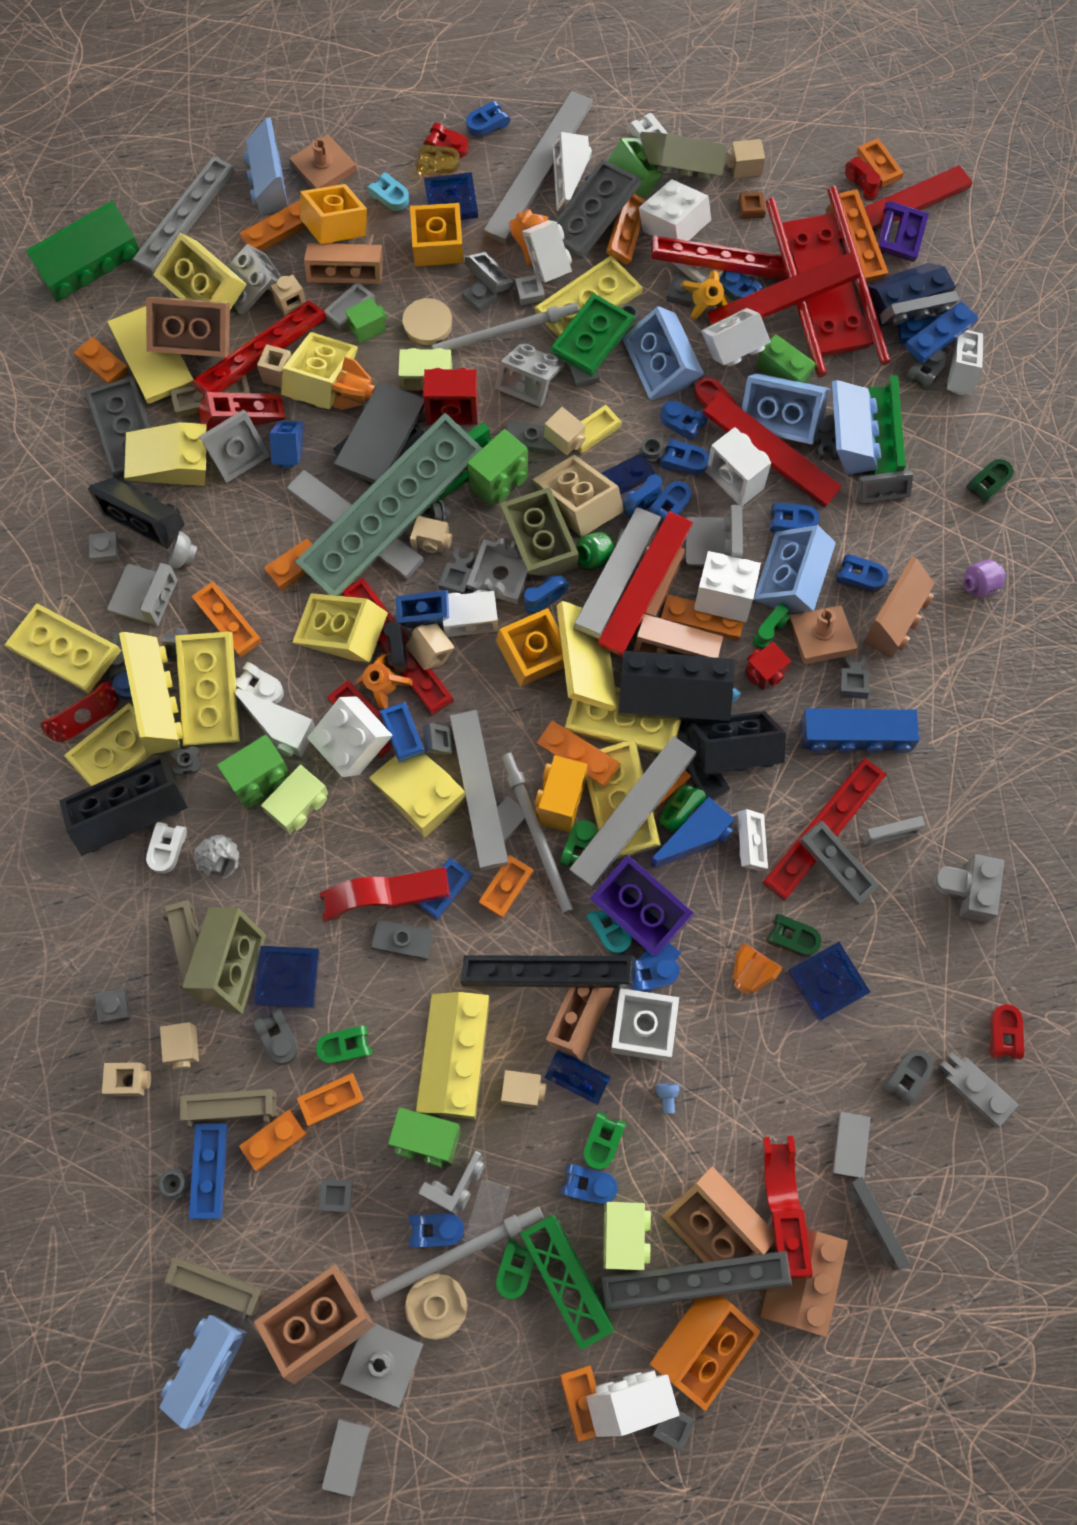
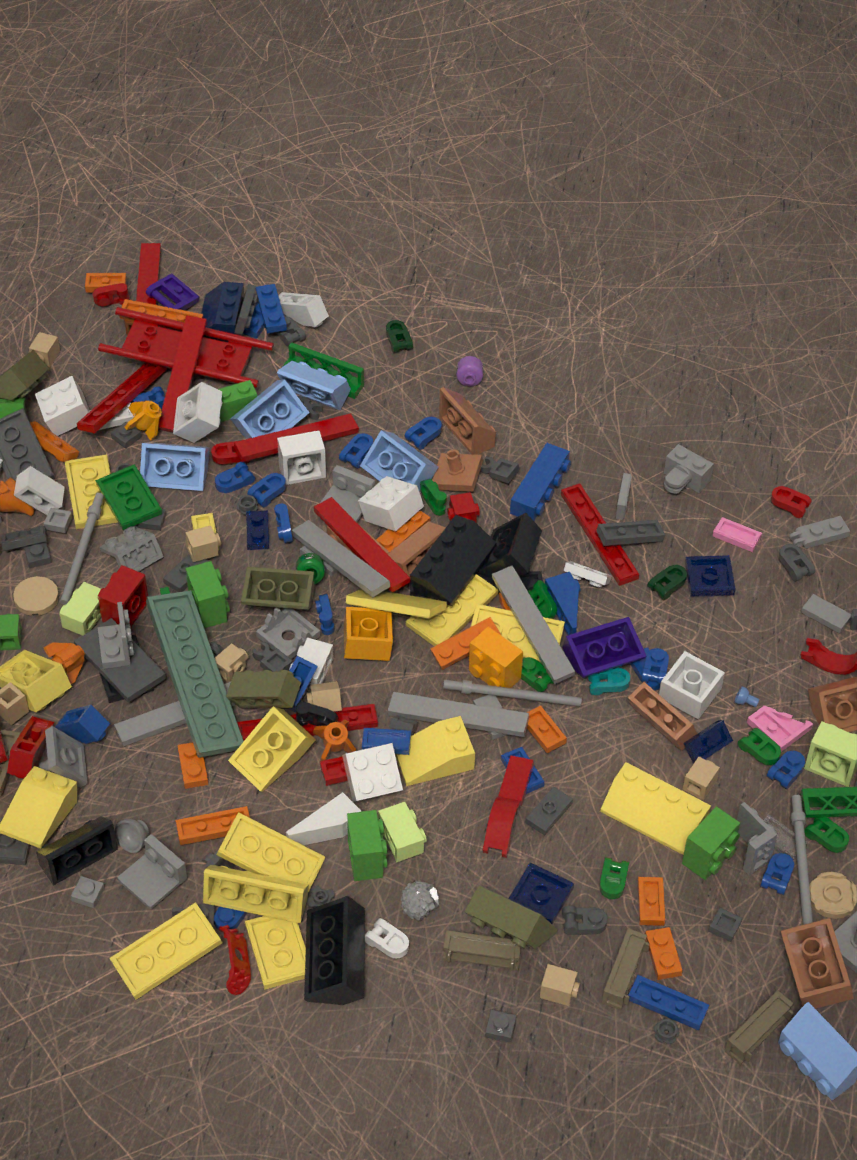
camera: 65 degrees left, 20 degrees down
tan brick [102,1063,151,1097] -> none
white plate [236,662,284,704] -> none
black tile [460,955,636,988] -> none
tan slope [532,455,624,537] -> none
blue plate [648,481,691,523] -> none
orange brick [732,942,783,995] -> none
dark orange tile [738,192,766,219] -> none
dark grey plate [857,470,913,504] -> none
none -> light grey bracket [98,602,134,669]
none -> olive brick [226,670,301,708]
none -> bright pink tile [713,517,762,552]
none -> bright pink wing [747,706,813,752]

